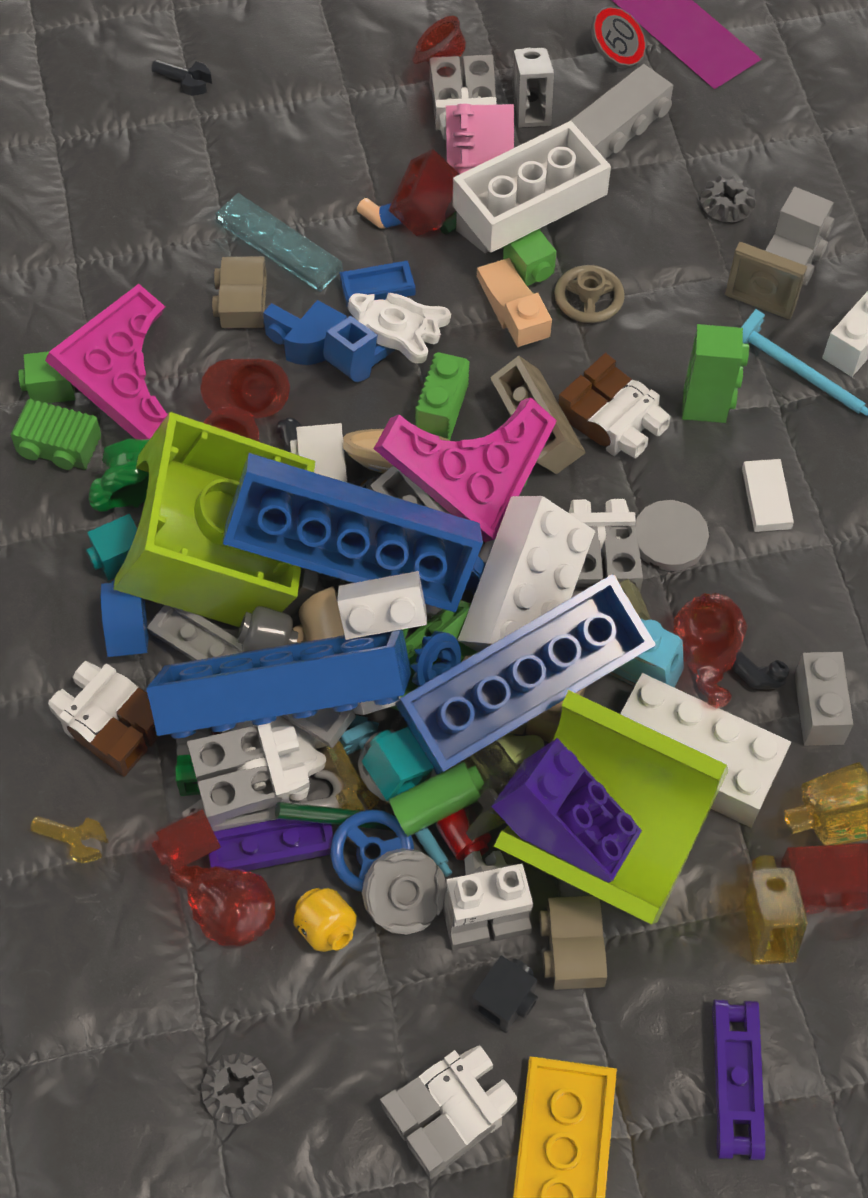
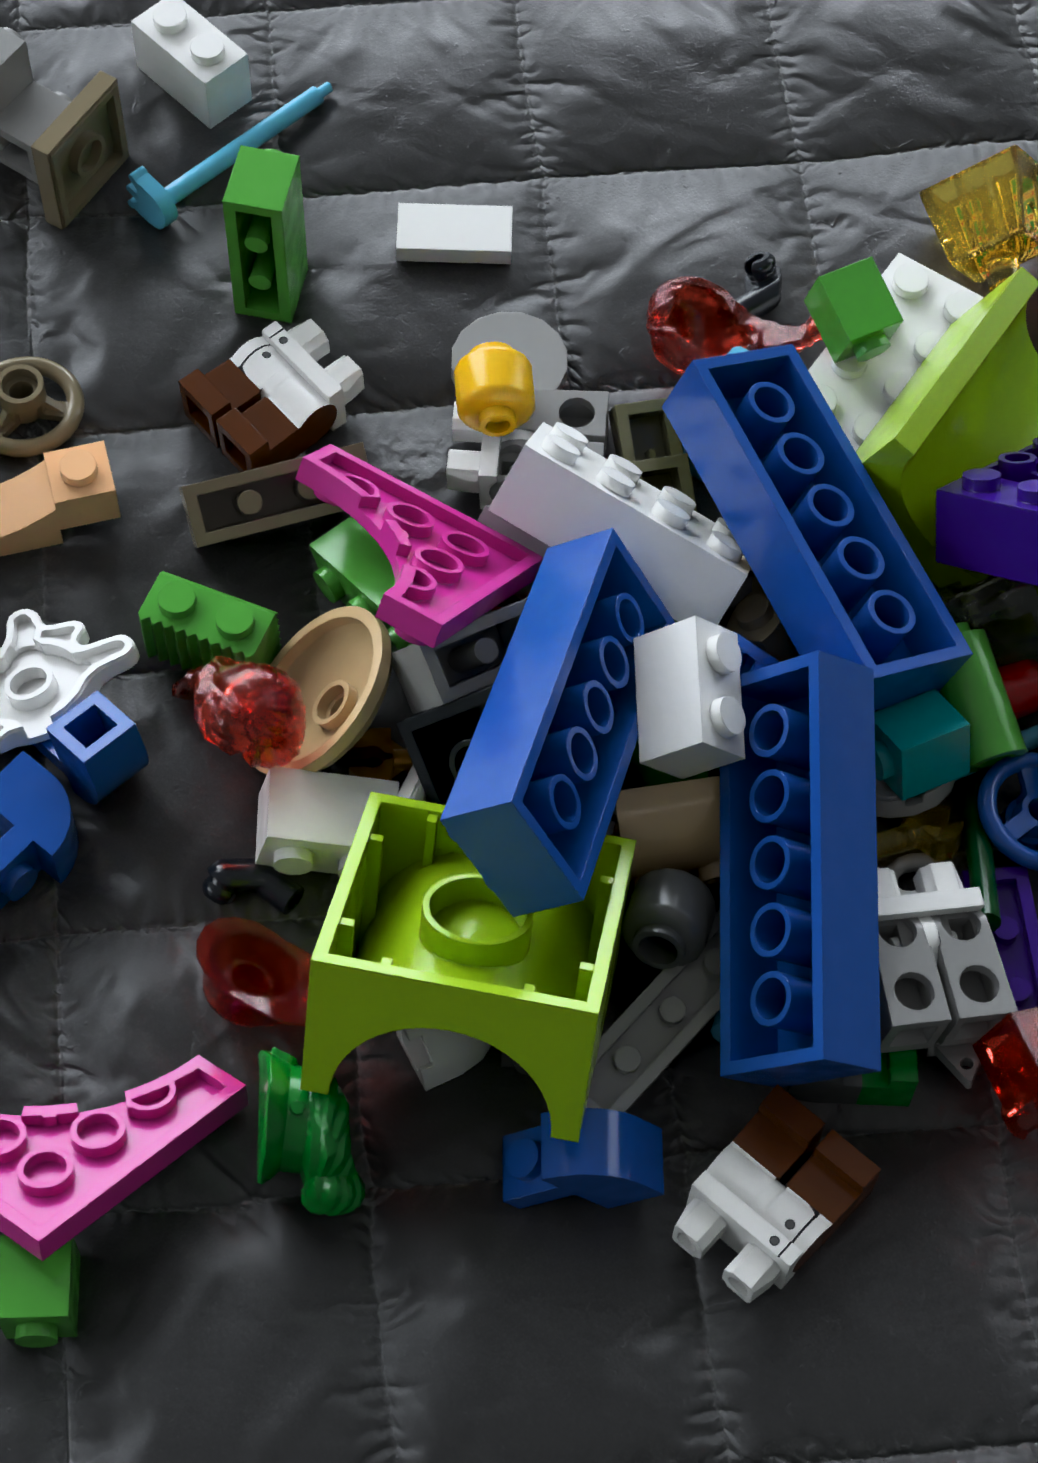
camera: 85 degrees left, 0 degrees up
bright green brick [11,398,101,470] -> none
clear yellow bar [30,816,109,864] -> none
teal brick [86,514,138,581] -> none
clear red piece [200,359,290,418] -> none
light grey brick [794,652,853,746] -> none
none -> clear red hair [172,656,306,769]
none -> yellow head [454,341,535,437]
none -> bright green brick [804,256,904,363]

